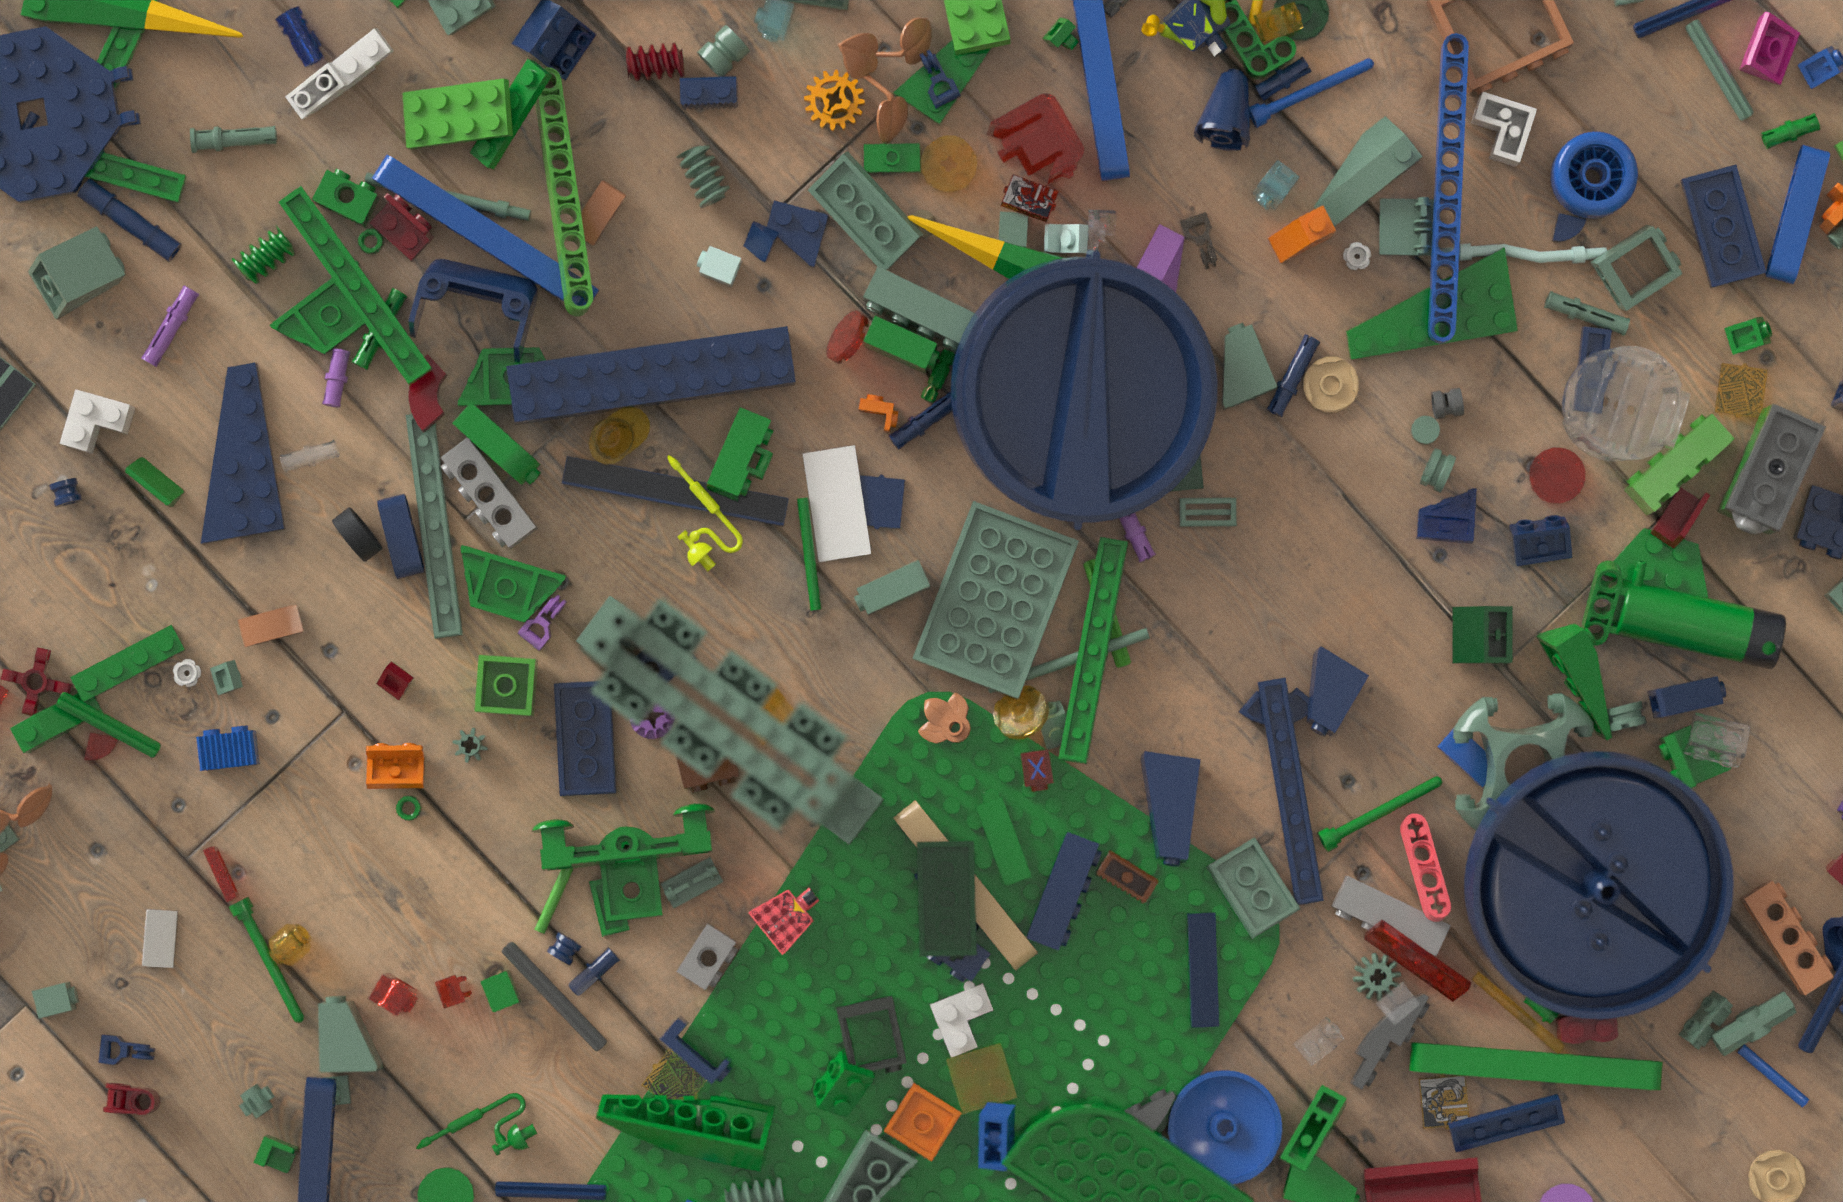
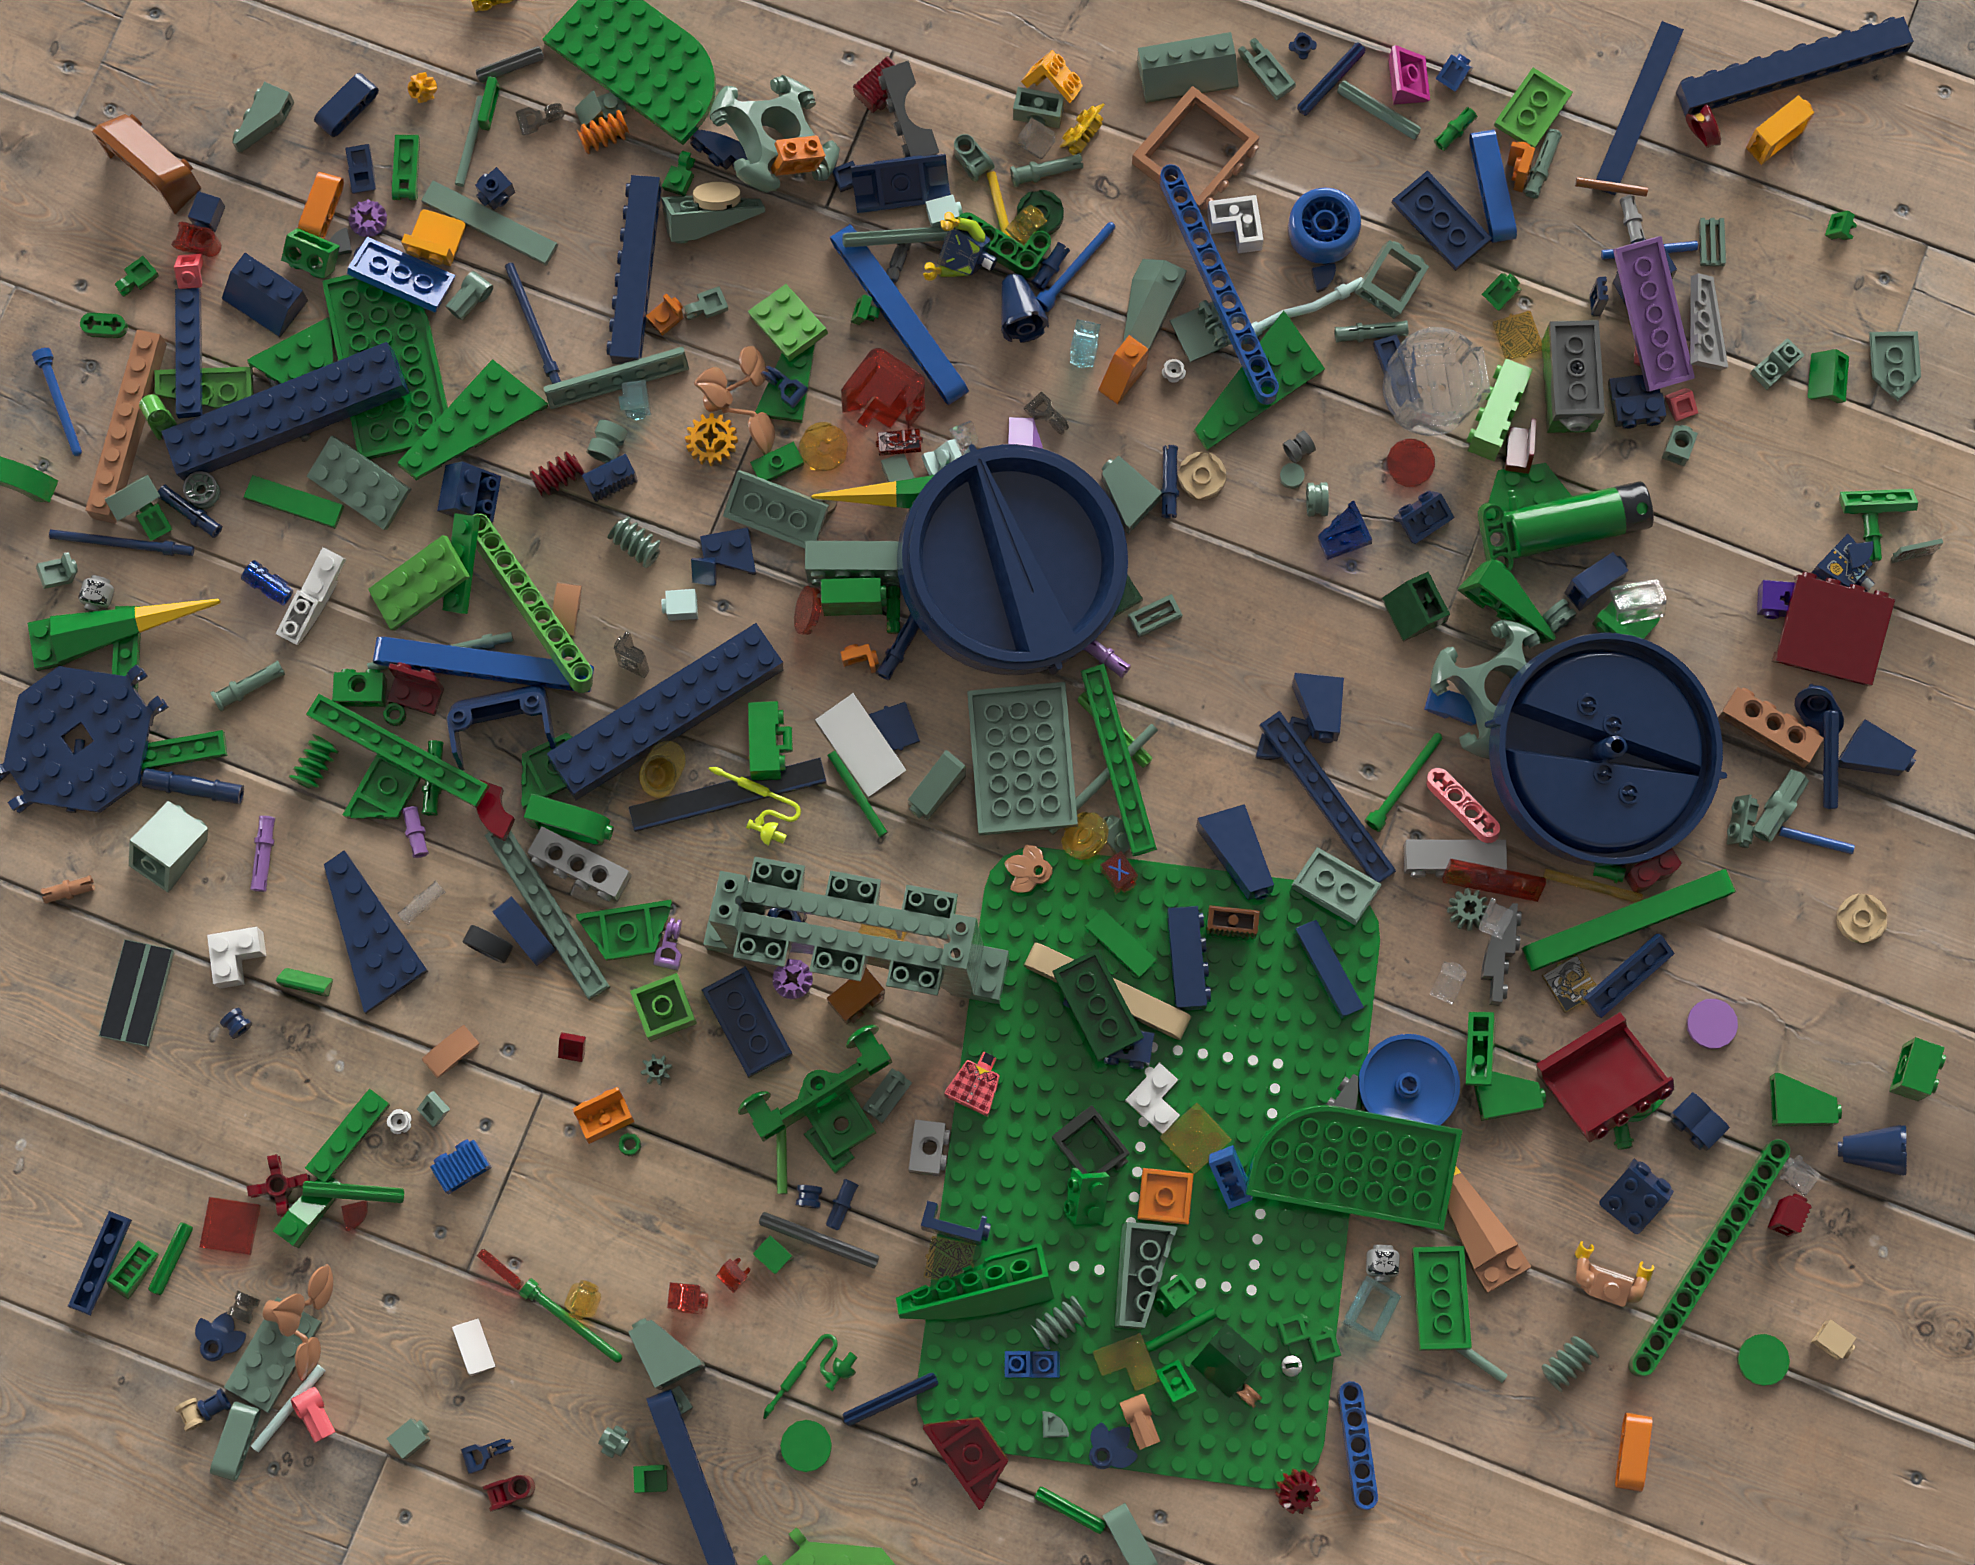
camera: 25 degrees left, 10 degrees down
none -> clear smoke bracket [614,631,649,679]

